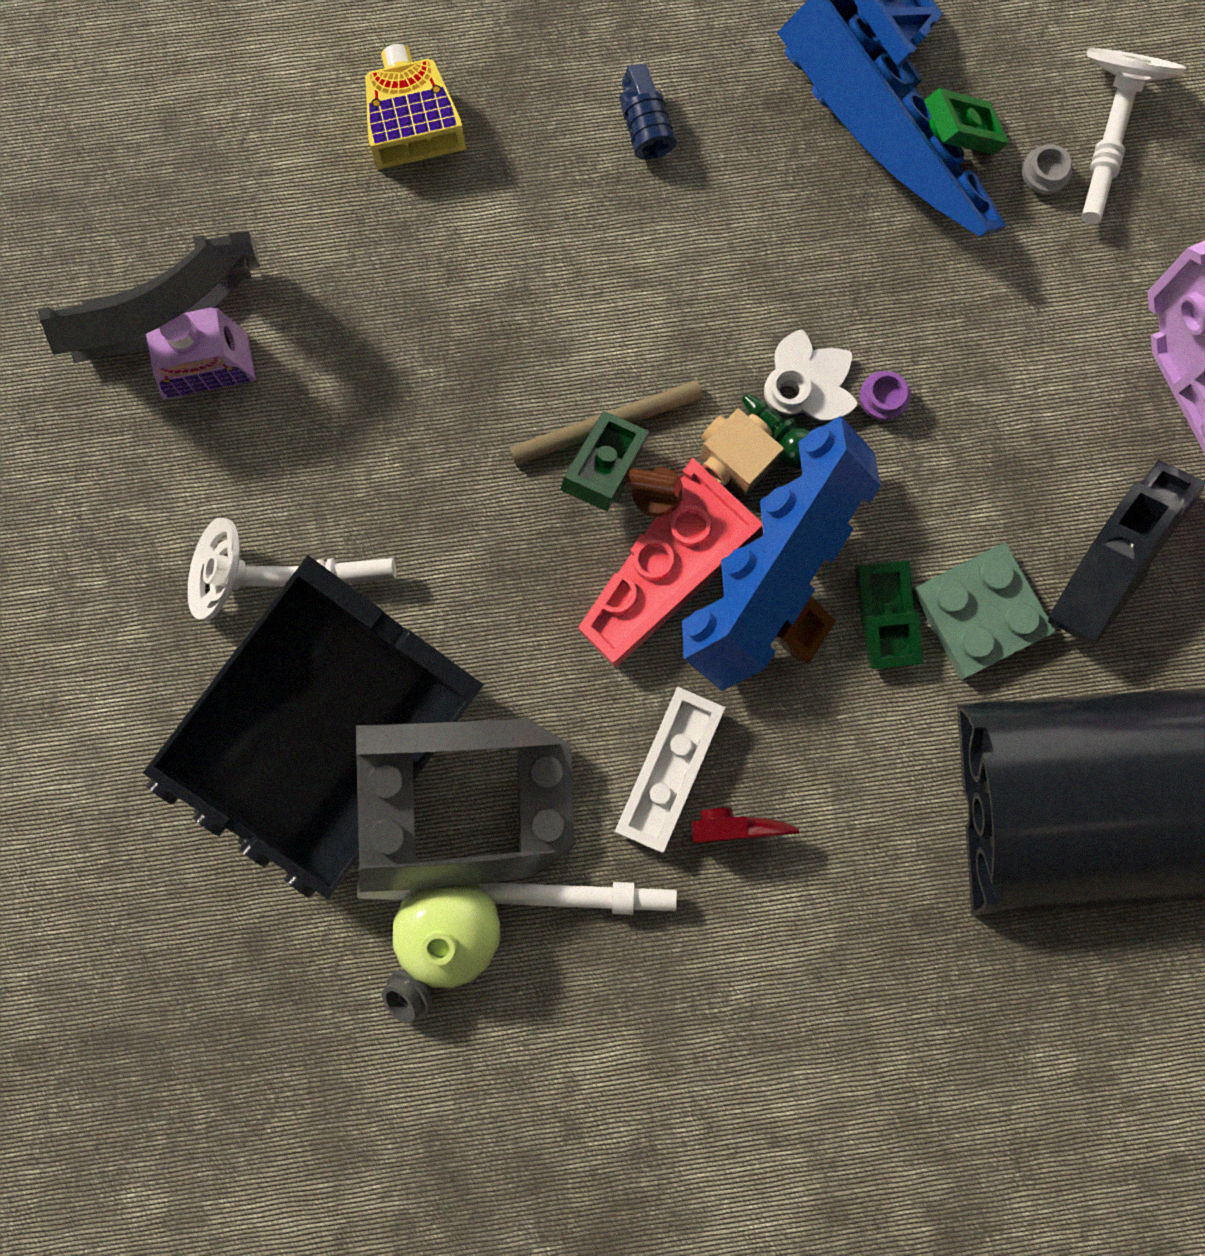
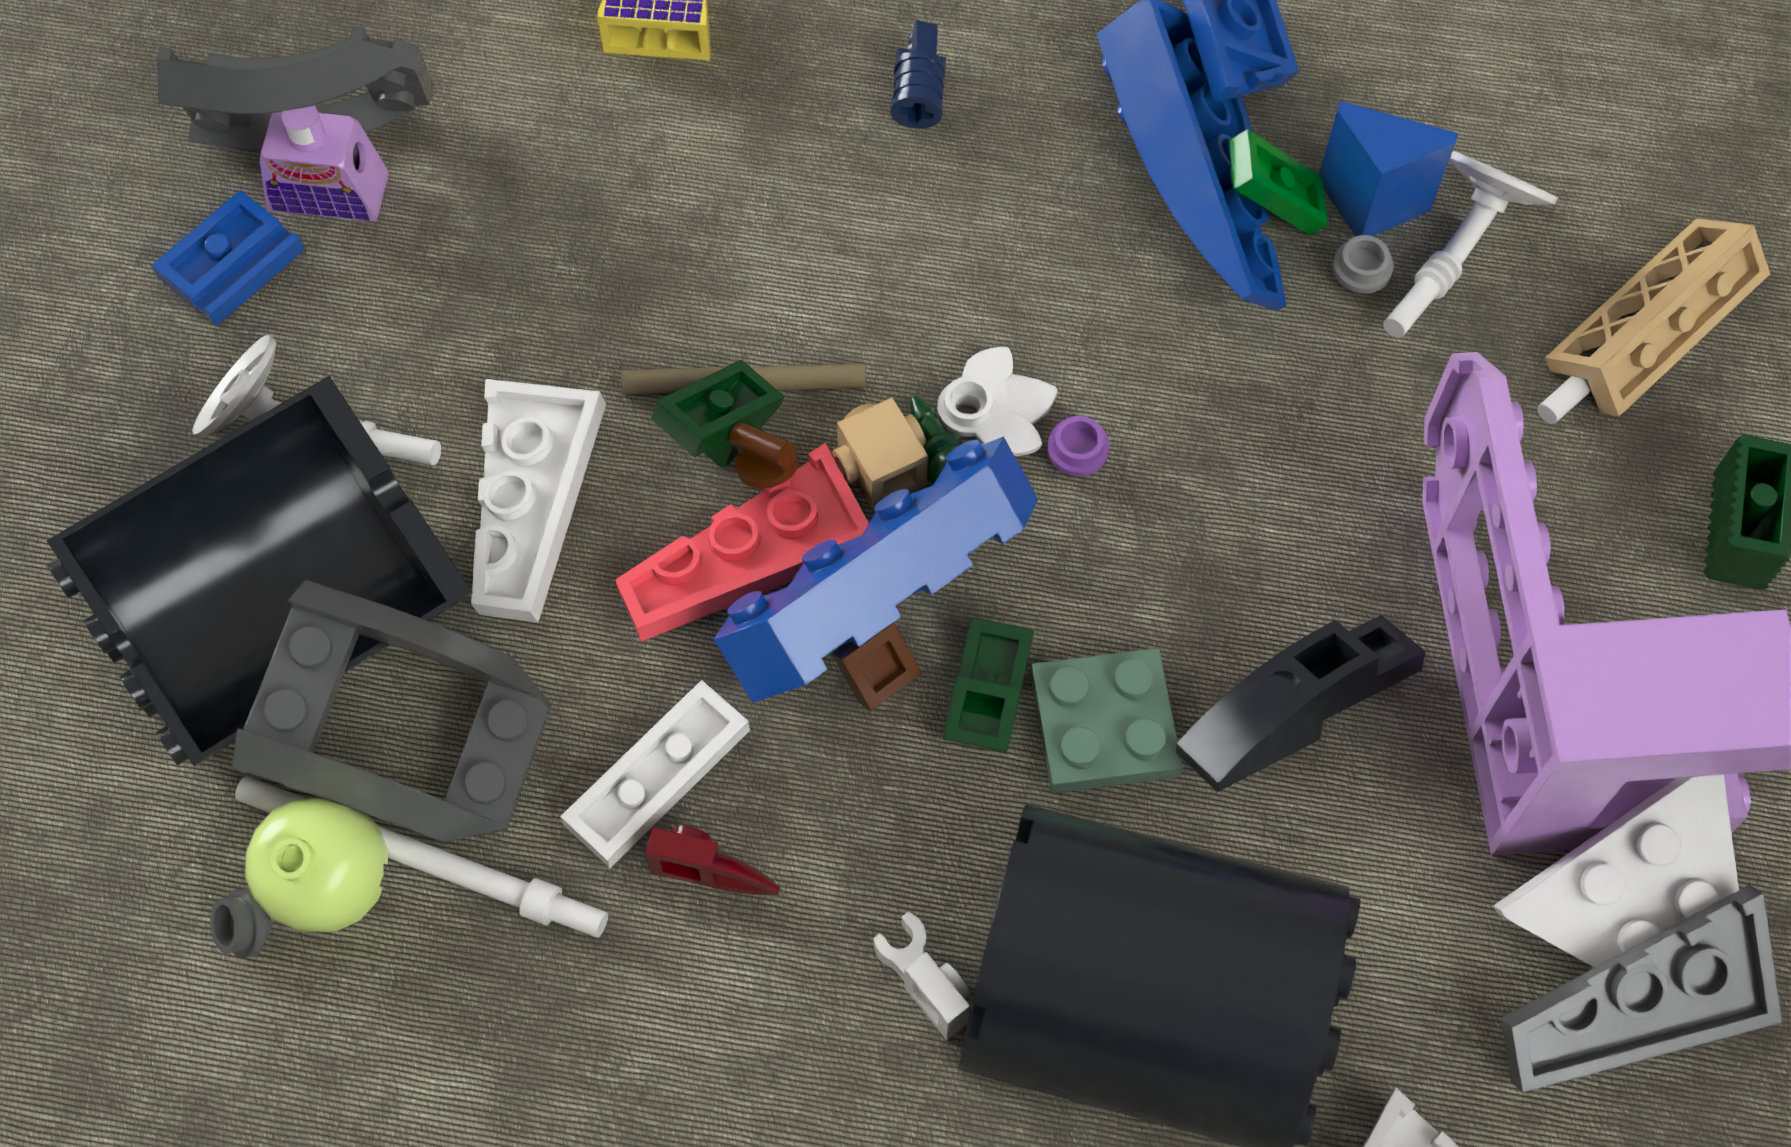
camera: 20 degrees right, 15 degrees down
none -> blue plate [151,190,304,327]
none -> white wing [471,379,606,623]
none -> white plate [874,912,971,1040]
none -> blue slope [1319,101,1458,236]

